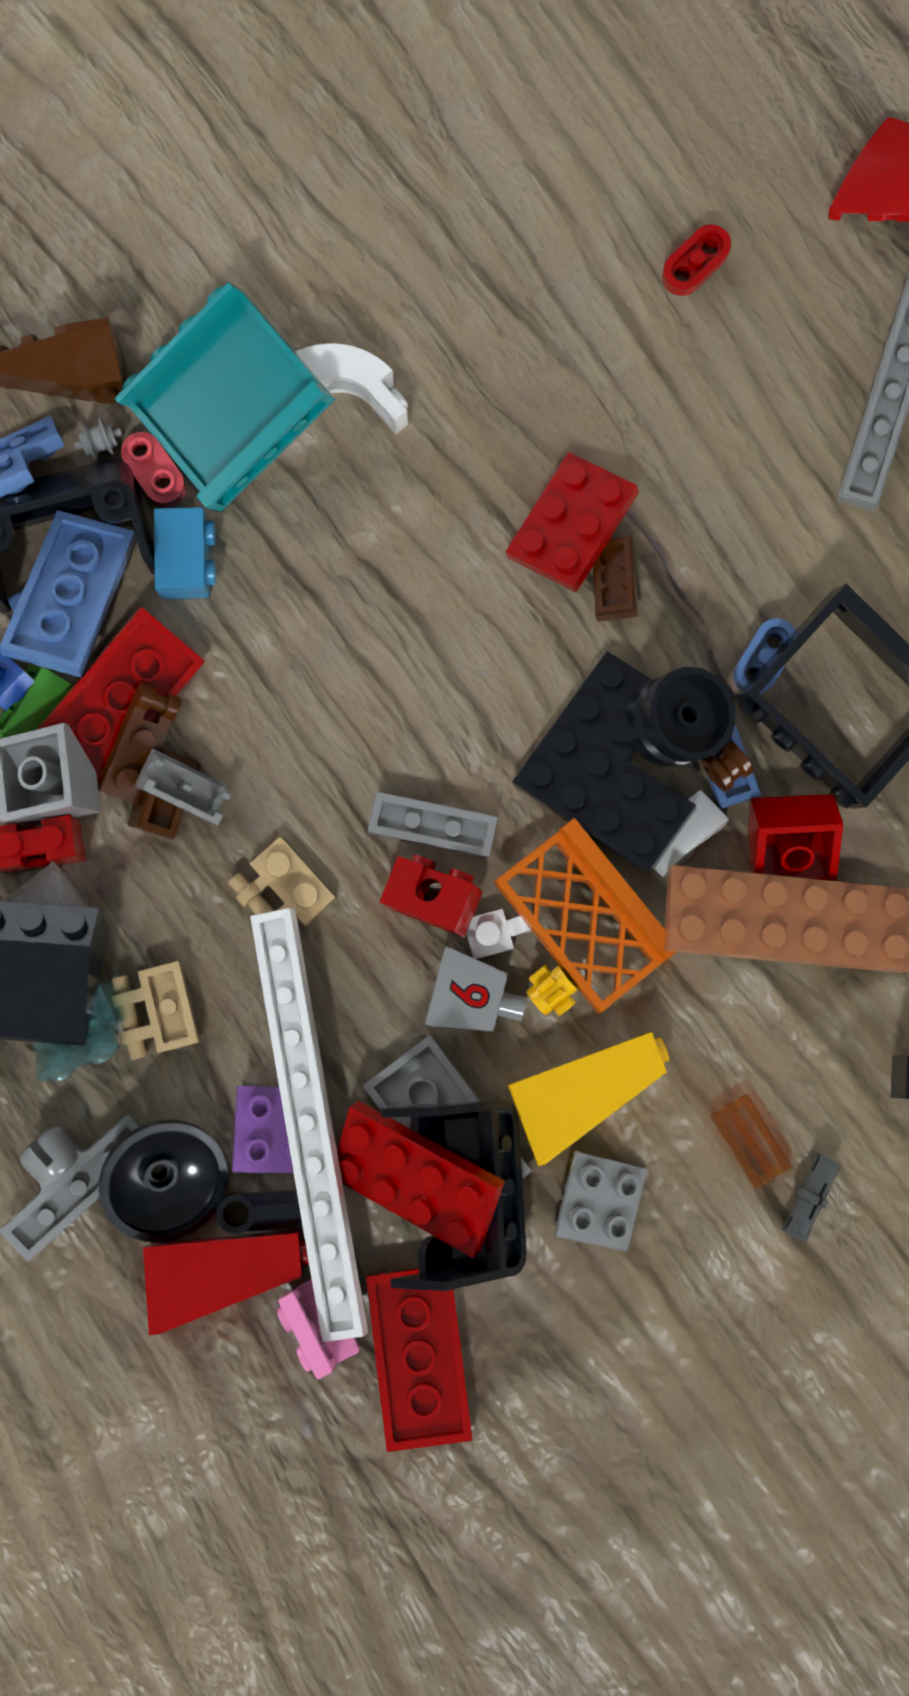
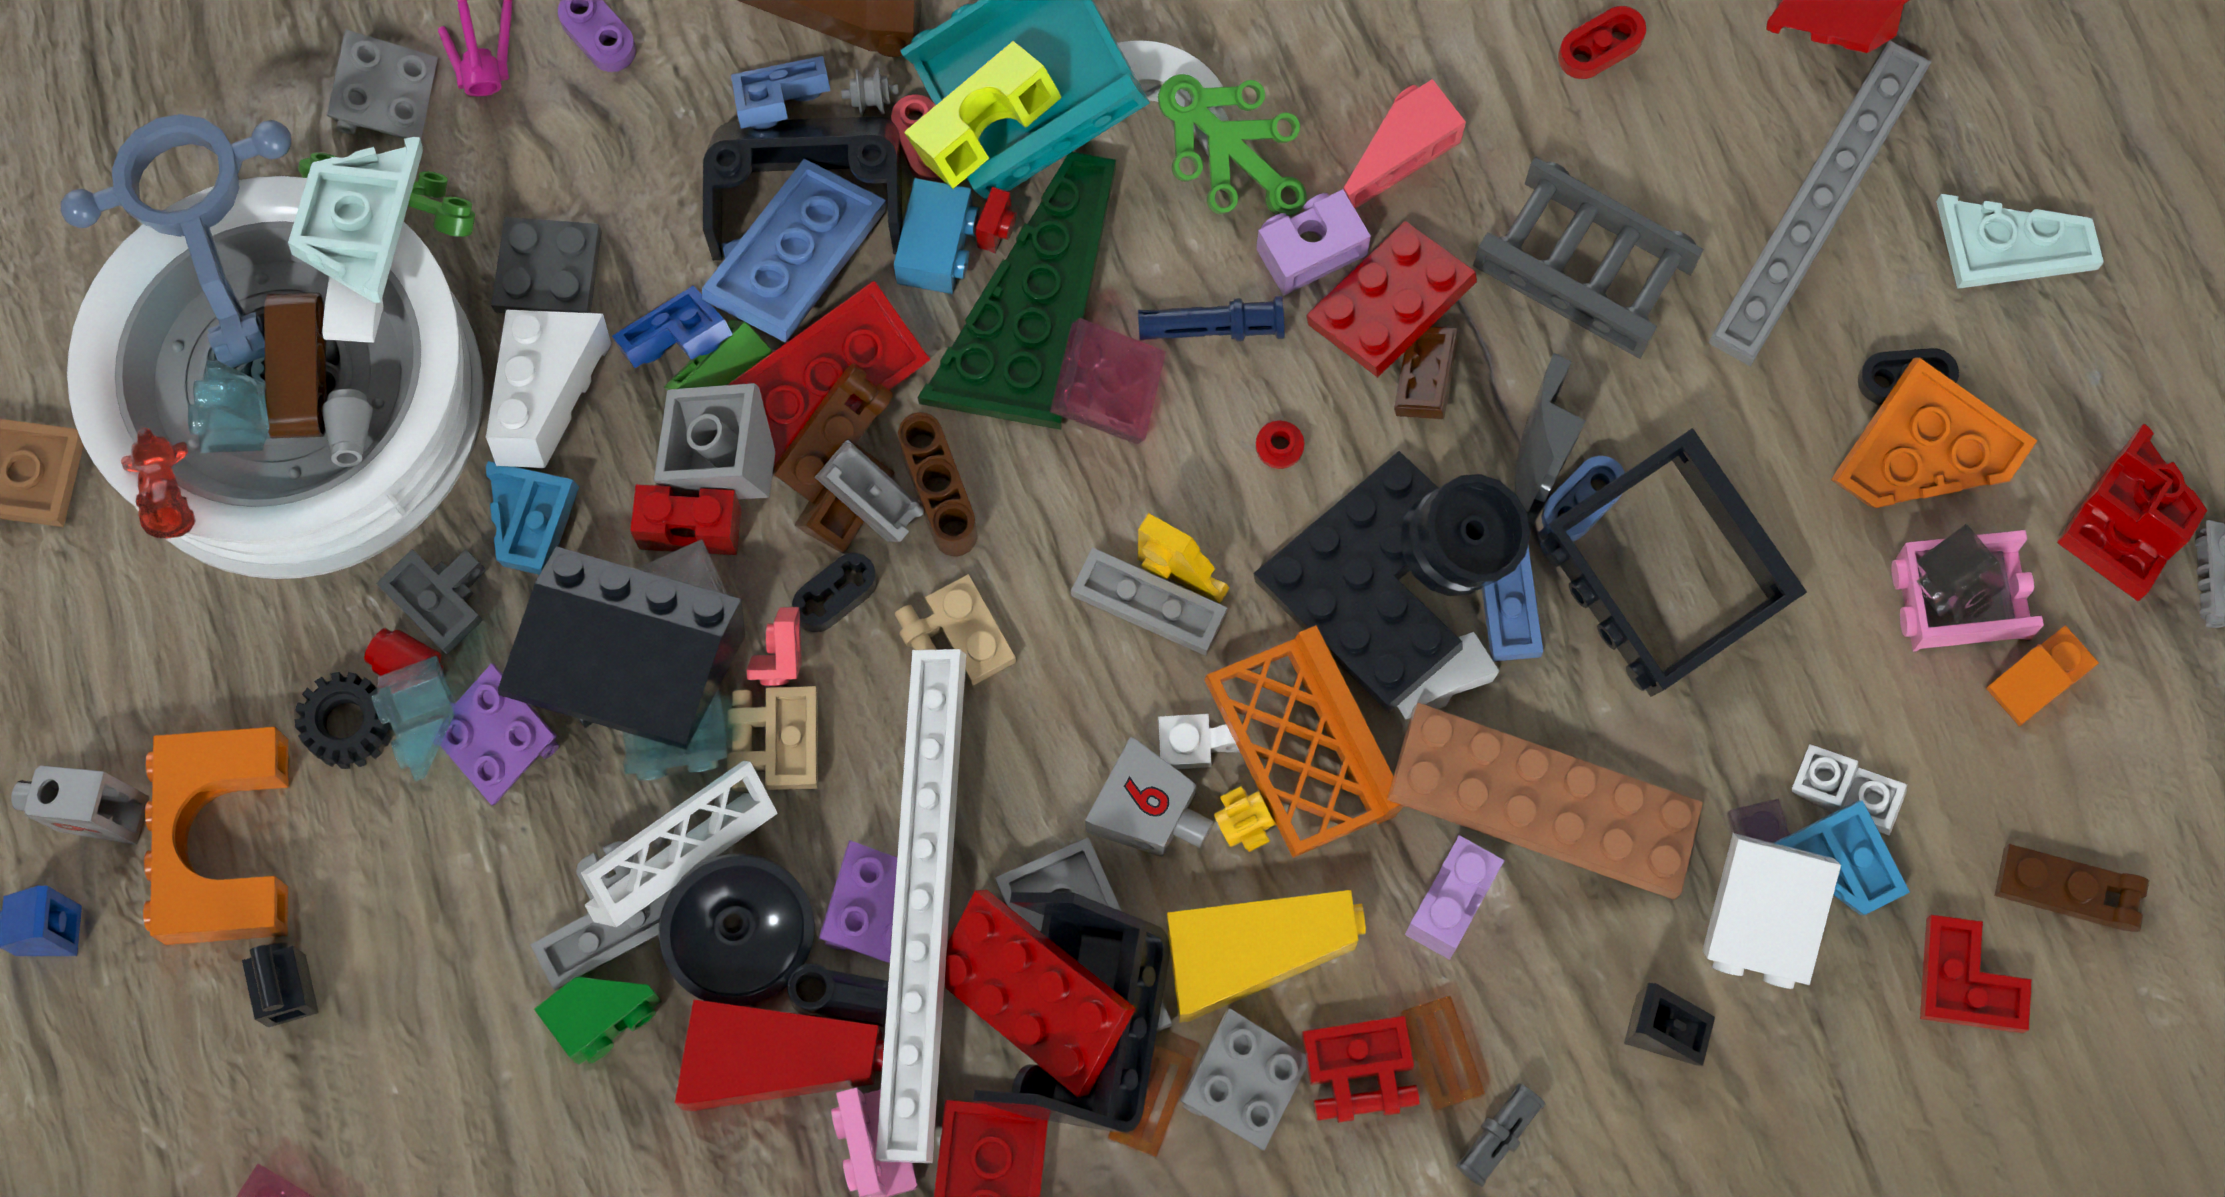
camera: 15 degrees right, 10 degrees down
red brick [379,854,483,938] -> none
reddish brown wheel [701,740,754,793] -> none
red slope [748,794,844,881] -> none
none -> green slope [534,977,662,1065]
none -> white fence [581,761,778,927]
none -> coral bracket [746,607,802,686]
none -> black beam [792,553,877,632]
none -> reddish brown beam [898,412,977,557]
none -> neon yellow arch [904,41,1062,189]
none -> dark green wing [917,152,1116,430]
none -> red plate [976,187,1017,254]
none -> clear pink plate [1050,318,1166,444]
none -> clear orange tile [1107,1045,1193,1159]
none -> dark blue pin [1138,296,1285,341]
none -> yellow wing [1138,513,1229,604]
none -> bright green plant [1158,74,1307,216]
none -> red plate [1255,420,1305,469]
none -> lavender brick [1256,189,1371,296]
none -> red plate [1302,1016,1420,1123]
none -> coral slope [1343,79,1466,209]
none -> lavender brick [1405,835,1505,960]
none -> dark grey fence [1473,157,1704,359]
none -> dark grey slope [1515,353,1586,531]

